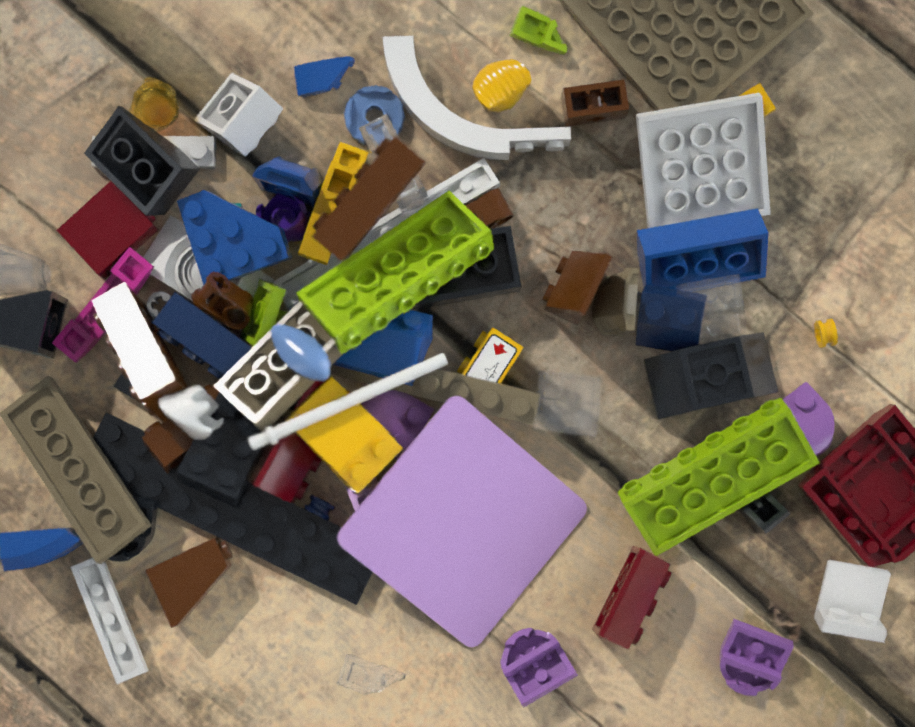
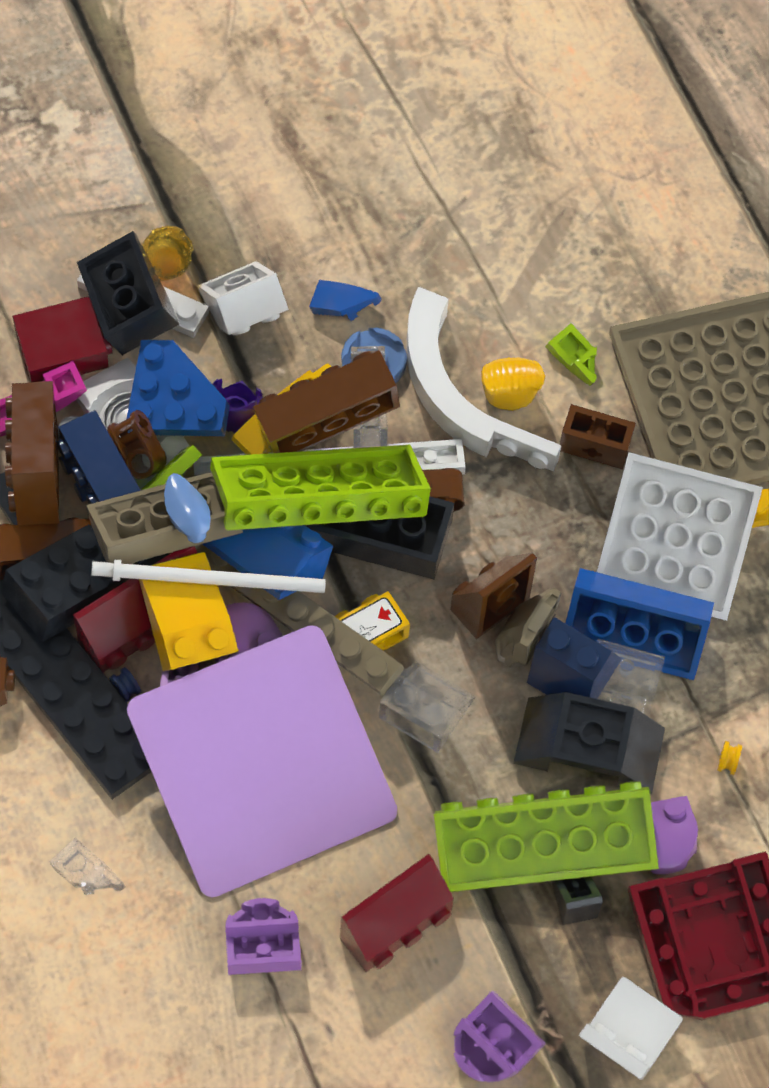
camera: 25 degrees right, 20 degrees down
white hair [159,385,224,440] -> none
blue slope [253,156,323,207] -> none

